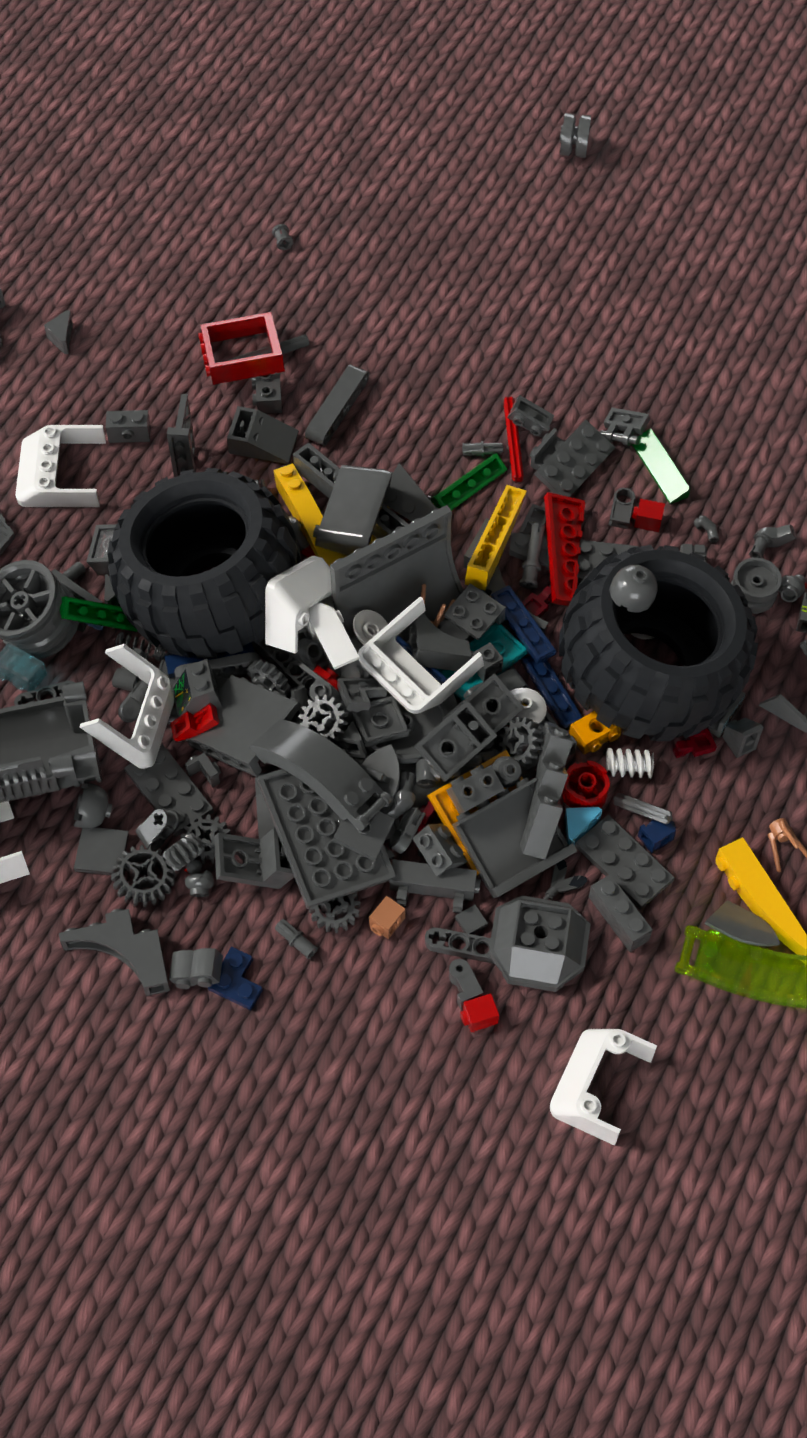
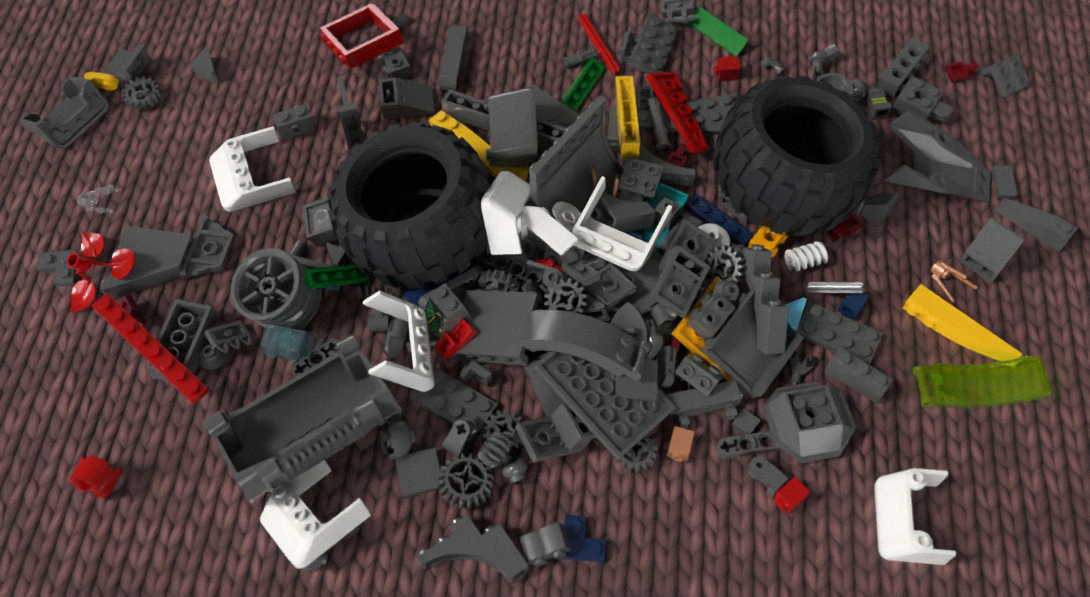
camera: 20 degrees left, 0 degrees up
dark grey axle [275,919,318,959] -> none
dark blue tile [491,585,556,664] -> none
dark grey bracket [507,395,554,438] -> none
red brick [562,760,610,808] -> none
dark grey piece [609,488,635,529] -> none
dark grey cylinder [609,565,658,612] -> none
dark grey shield [705,900,780,946] -> none

